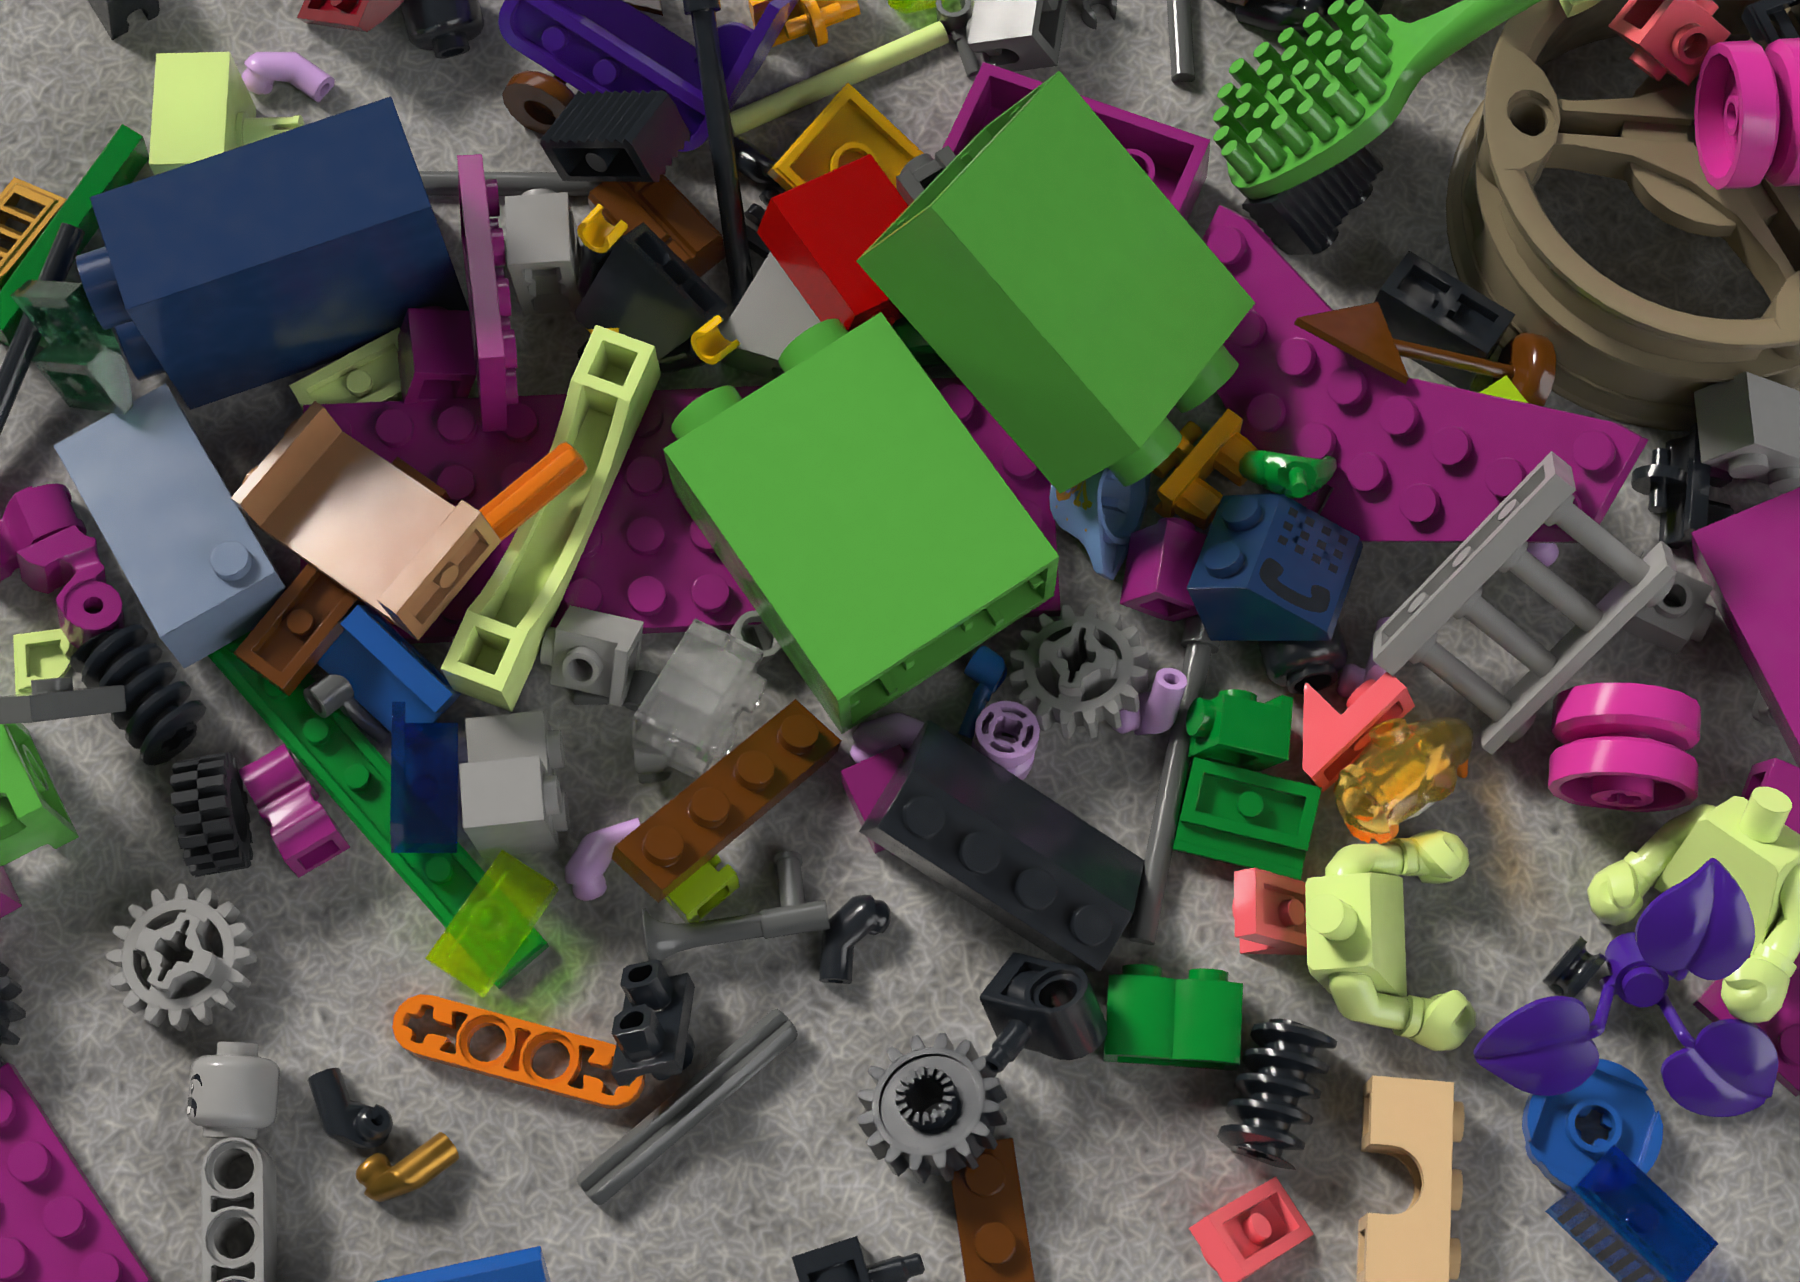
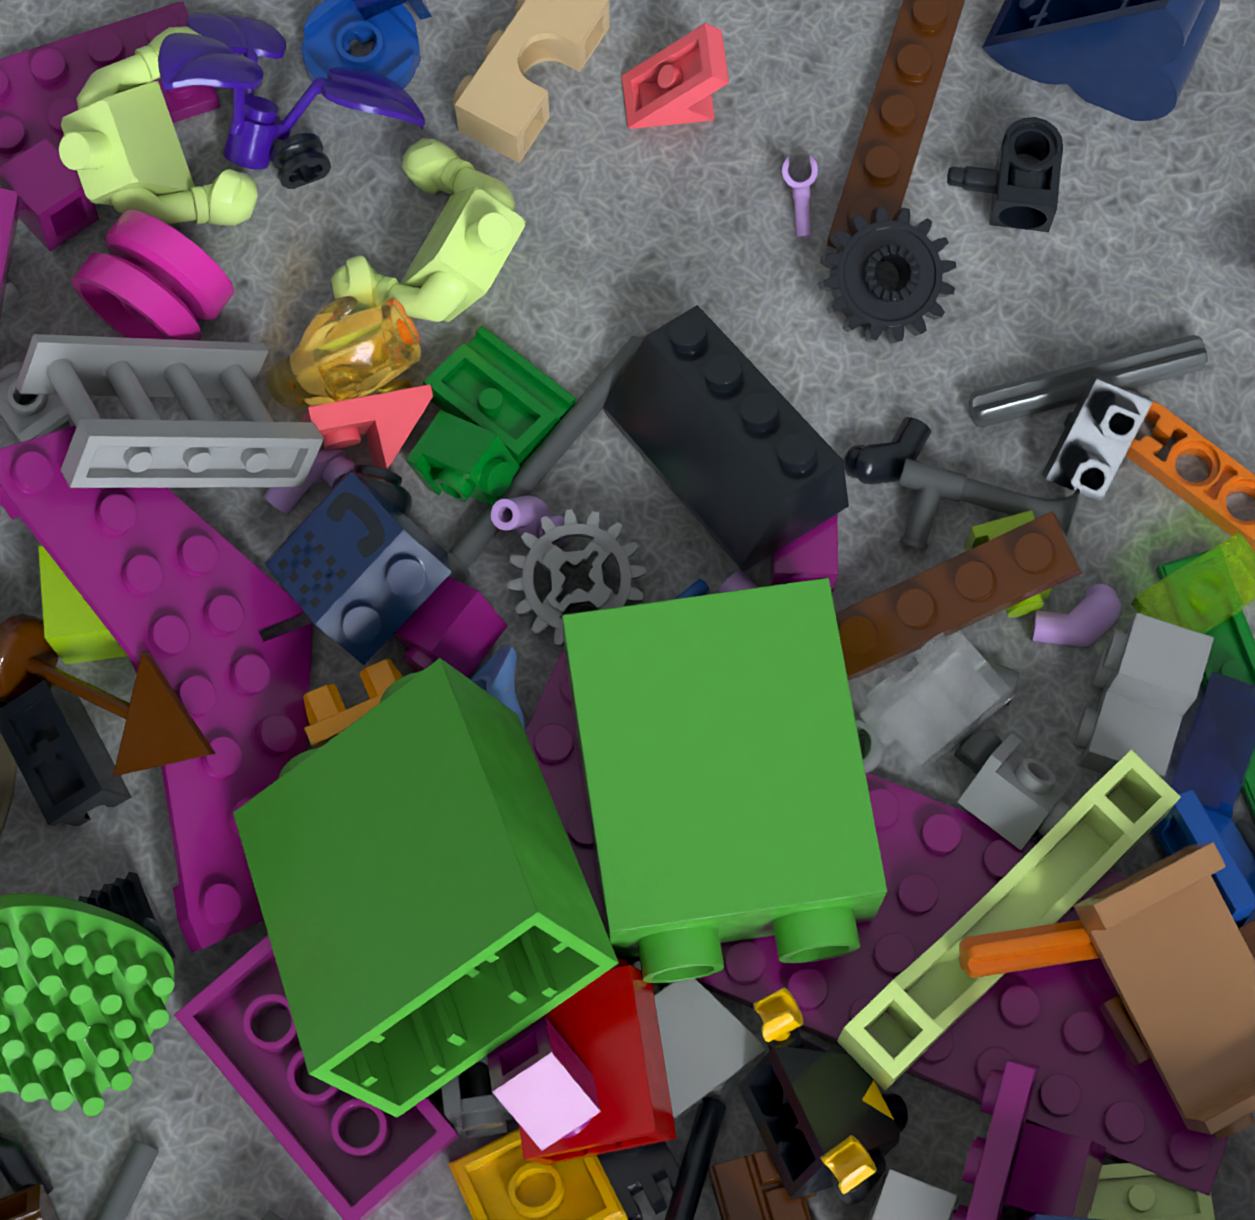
camera: 155 degrees left, 0 degrees up
lavender wheel [971,701,1040,780] -> none
black piece [980,952,1107,1073] -> none
green brick [1103,964,1243,1071] -> none
black piece [1217,1018,1338,1170] -> none
coral slope [1232,868,1307,955] -> none
green piece [1238,450,1337,498] -> none
none -> brick [487,1016,601,1151]
none -> lavender hand [782,154,818,238]

